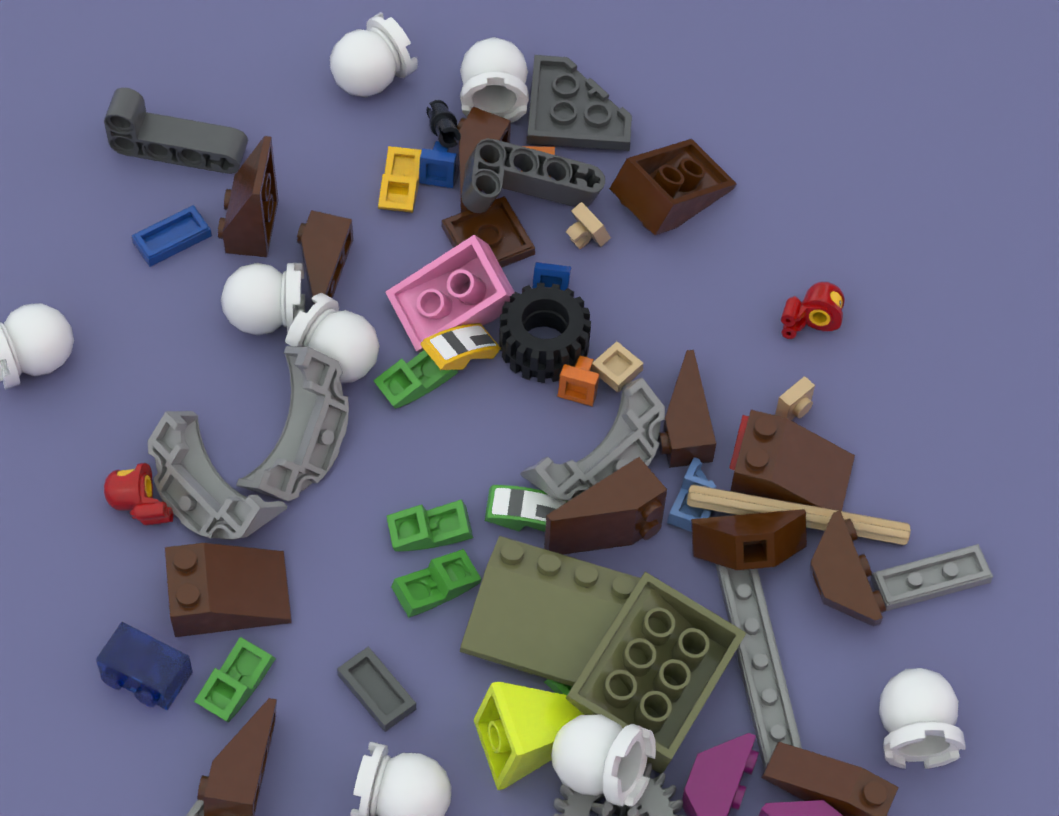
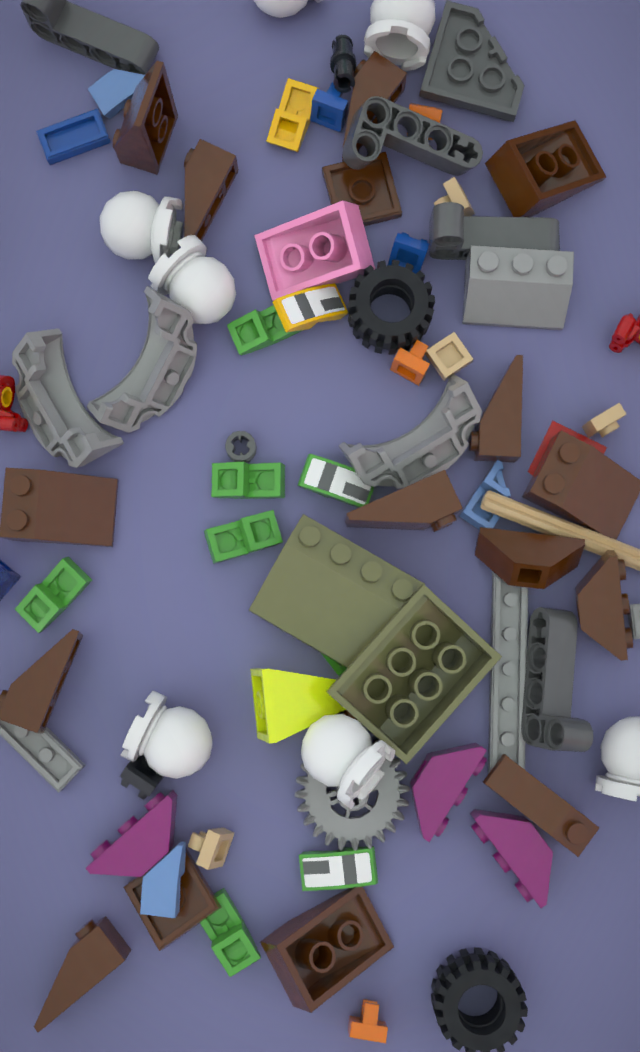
camera: 15 degrees right, 25 degrees up
dark grey tile [337,646,416,732] -> none
none -> medium blue slope [88,69,145,119]
none -> dark grey bush [225,431,257,463]
none -> dark grey beam [429,202,560,260]
none -> light grey slope [462,245,574,330]
none -> dark grey beam [521,607,593,752]

